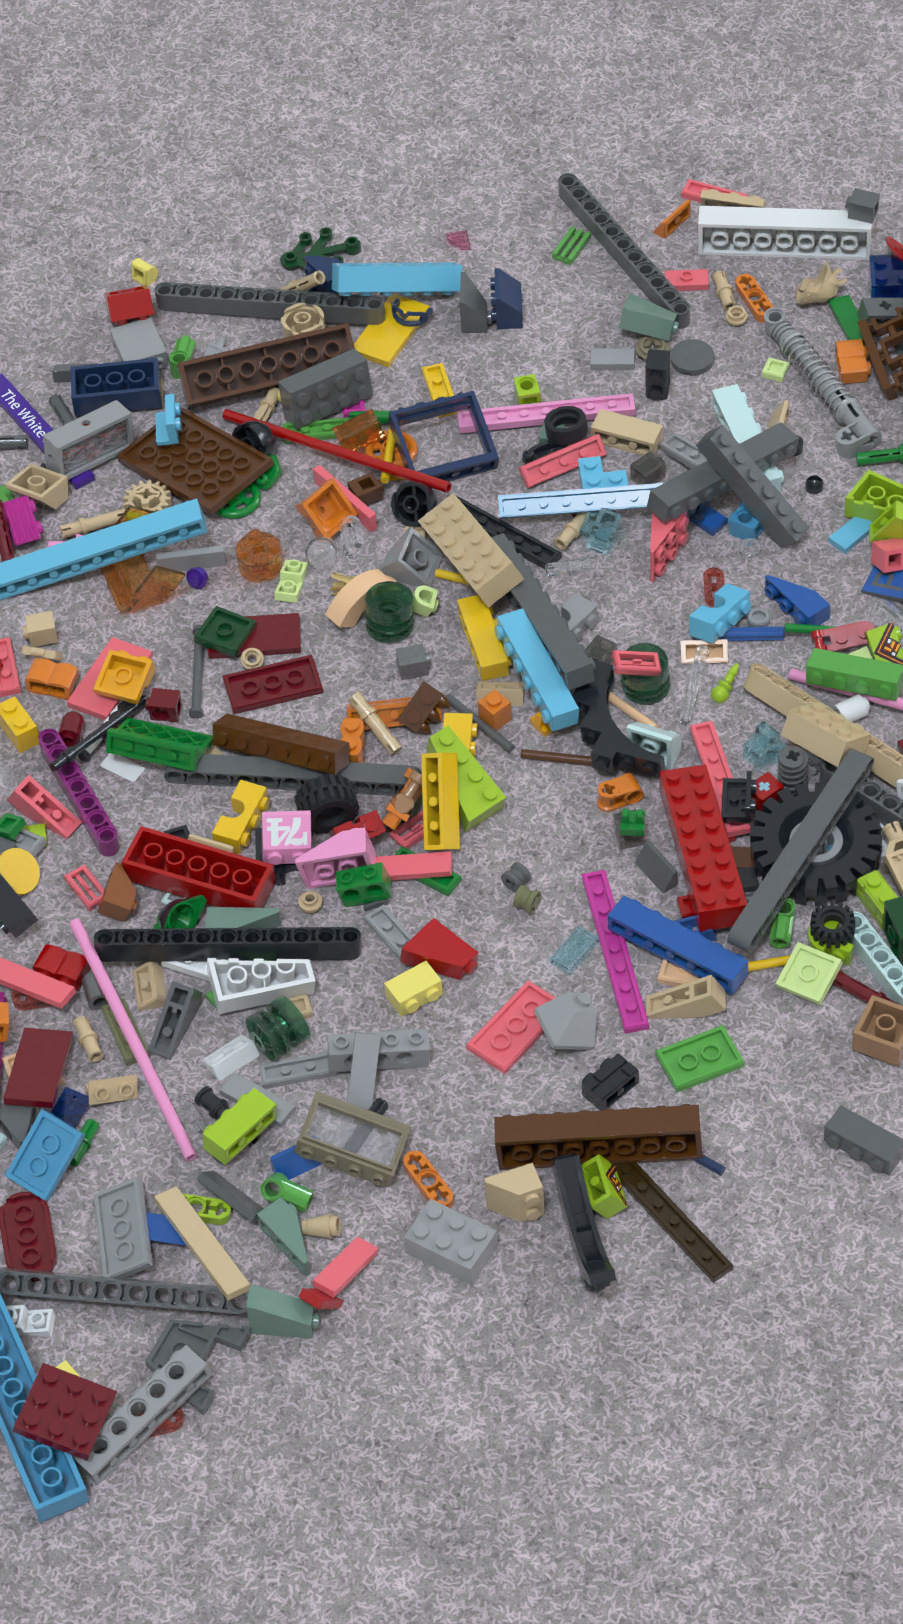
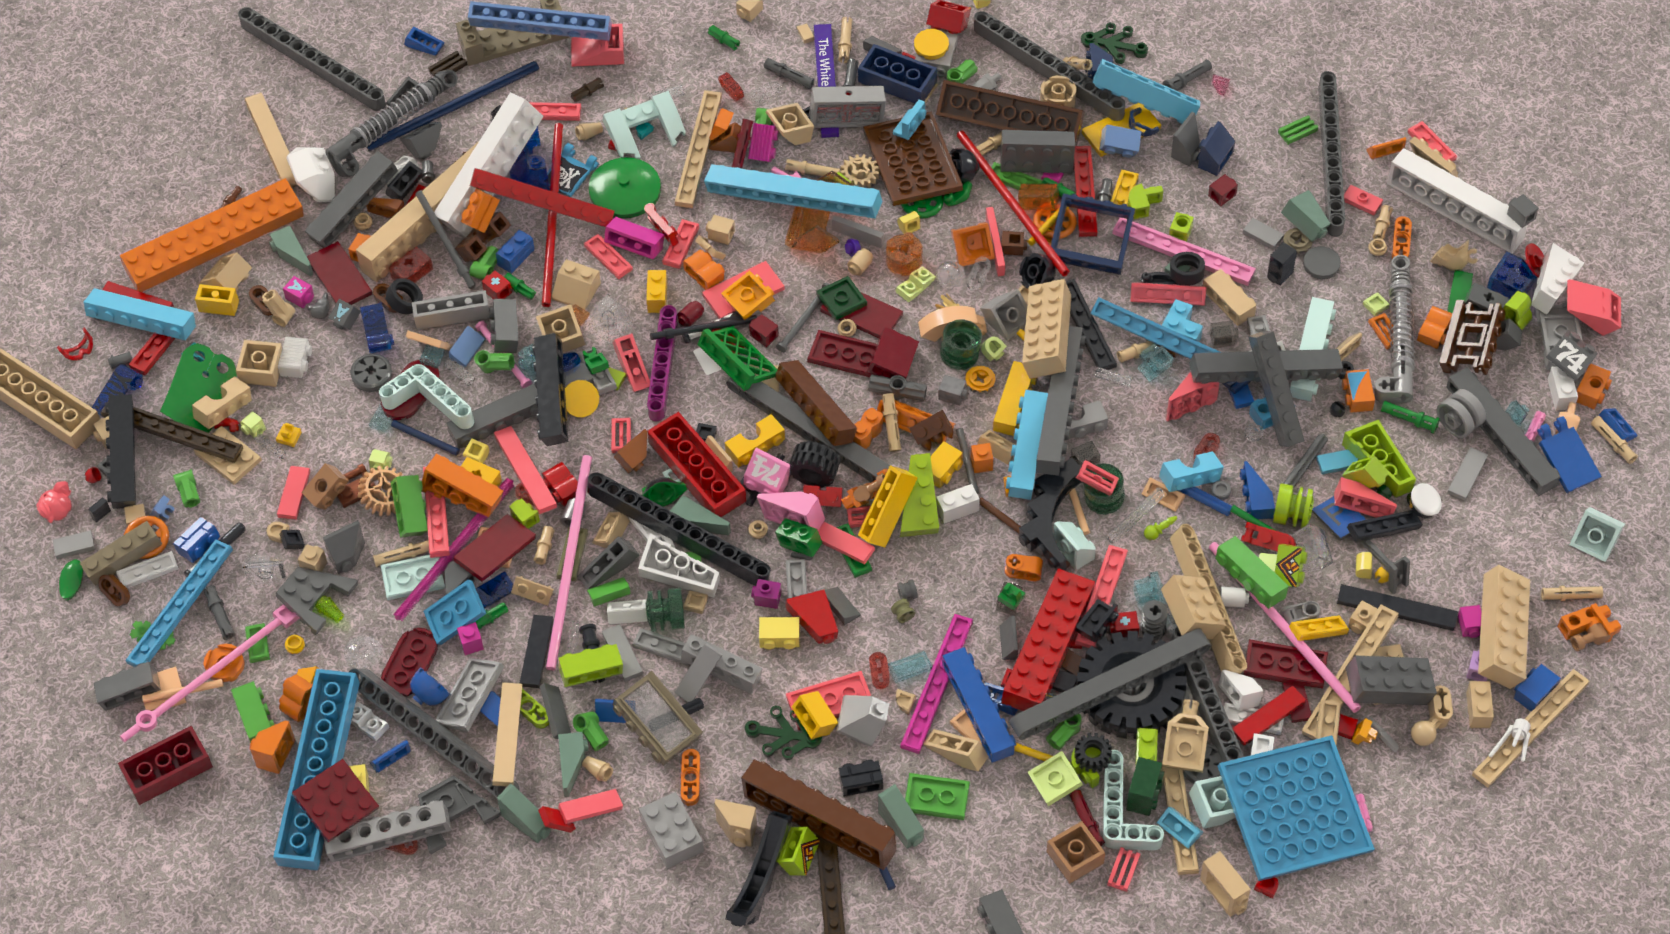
camera: 30 degrees right, 5 degrees up
none -> blue slope [370,740,411,773]
none -> blue cylinder [410,667,451,706]
none -> dark pink brick [457,622,484,656]
none -> lime brick [509,498,540,529]
none -> black tile [519,614,554,689]
none -> bright green slope [587,577,631,607]
none -> dark green plant [745,705,822,760]
none -> magenta brick [751,579,782,609]
none -> yellow brick [791,691,838,739]
none -> dark grey slope [825,587,861,626]
none -> tan pin [838,17,853,63]
none -> tan brick [847,248,873,275]
none -> dark red brick [867,327,919,379]
none -> dark grey piece [868,374,927,401]
none -> clear red beam [869,652,890,689]
none -> sand green slope [878,784,924,849]
none -> tan tile [896,689,916,714]
none -> light yellow brick [897,211,920,235]
none -> yellow tile [914,29,949,60]
none -> white brick [936,484,980,523]
none -> light orange gear [965,366,996,393]
none -> red plate [1074,146,1098,237]
none -> dark grey pin [1097,178,1114,214]
none -> medium blue brick [1099,125,1141,158]
none -> lime brick [1128,183,1163,220]
none -> dark grey pin [1163,59,1212,90]
none -> dark red brick [1208,174,1238,206]
none -> lime wheel [1273,483,1314,529]
none -> dark grey axle [1284,434,1328,489]
none -> orange brick [1342,369,1375,413]
none -> orange tile [1368,313,1394,350]

